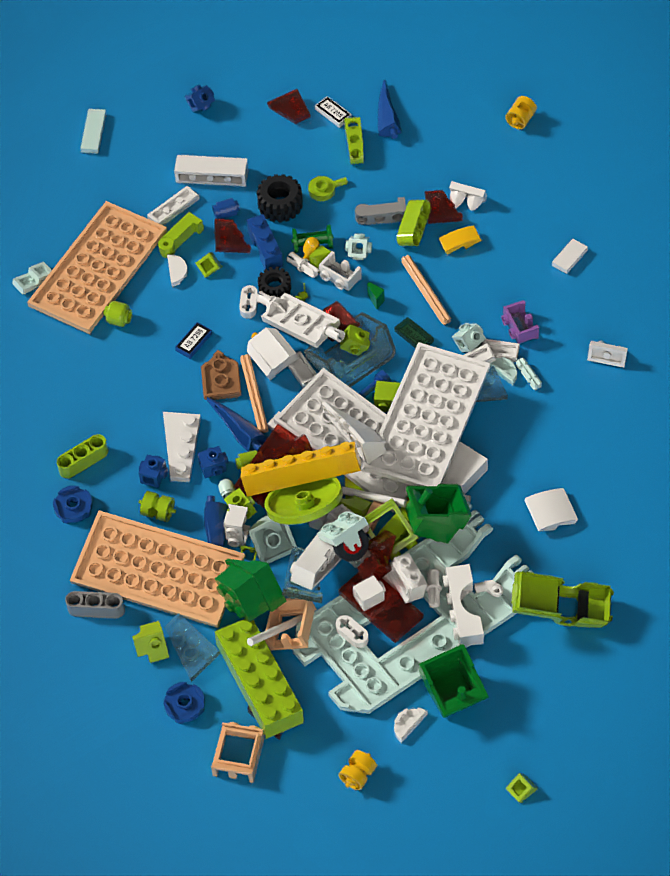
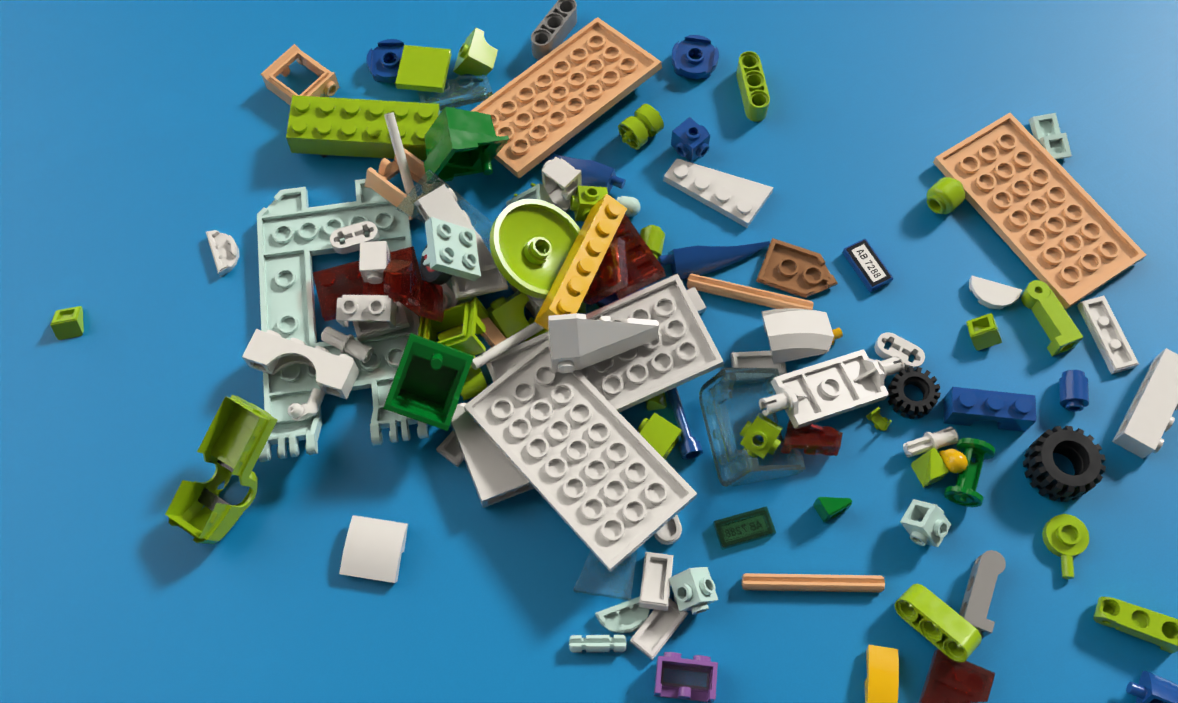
camera: 115 degrees right, 10 degrees up
blue brick [197,446,229,478] -> none
clear red wing [214,219,251,253] -> none
white window [319,251,362,291] -> none
yellow wheel [338,750,377,791] -> none
green piece [419,644,489,718] -> none
none -> lime tile [395,45,452,93]

